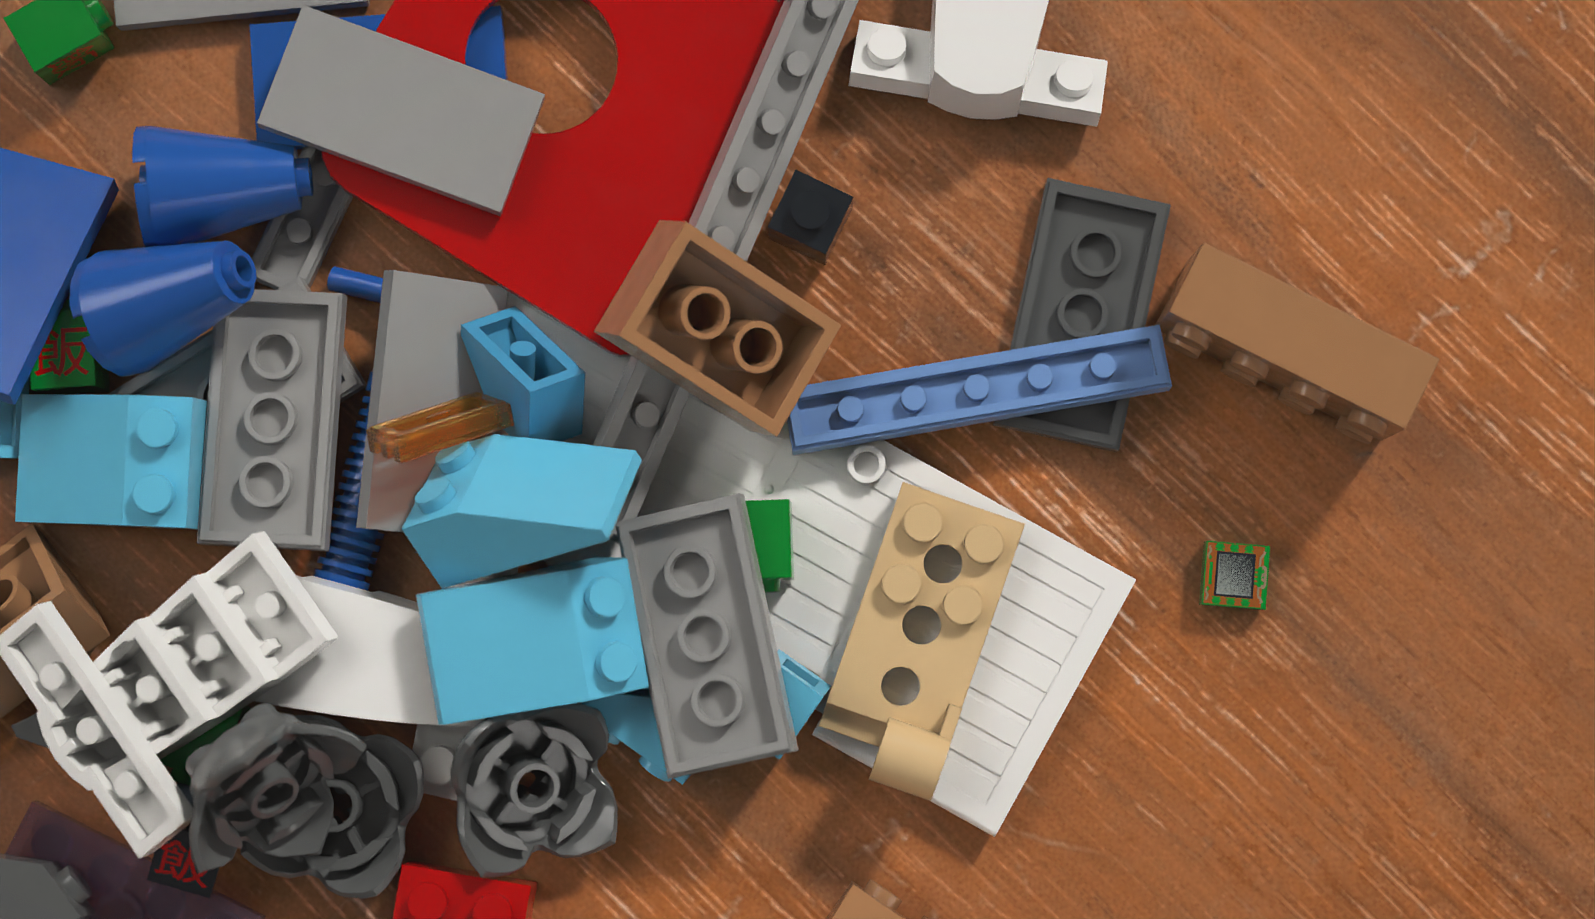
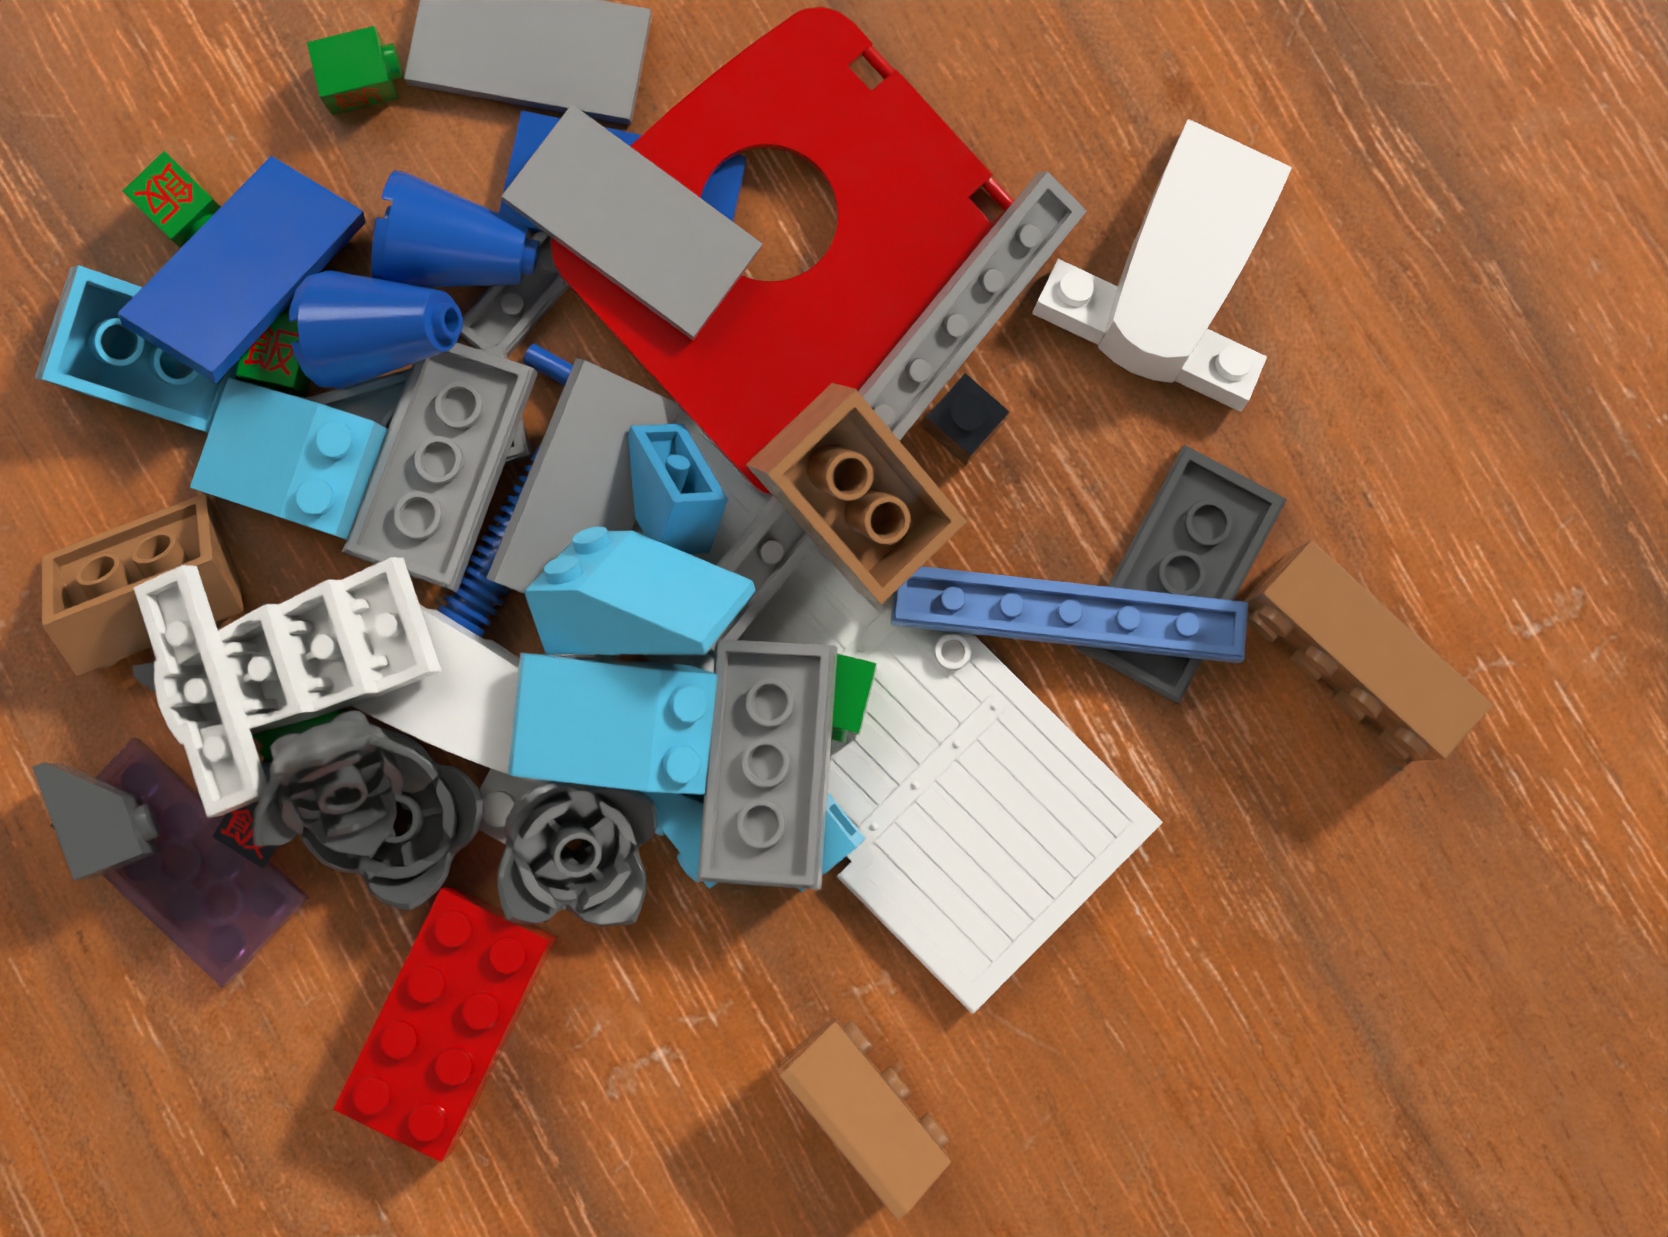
camera: 10 degrees right, 0 degrees up
clear orange tile [366,392,514,463] -> none
tan hinge [819,482,1025,801] -> none
tile [1199,541,1270,610] -> none

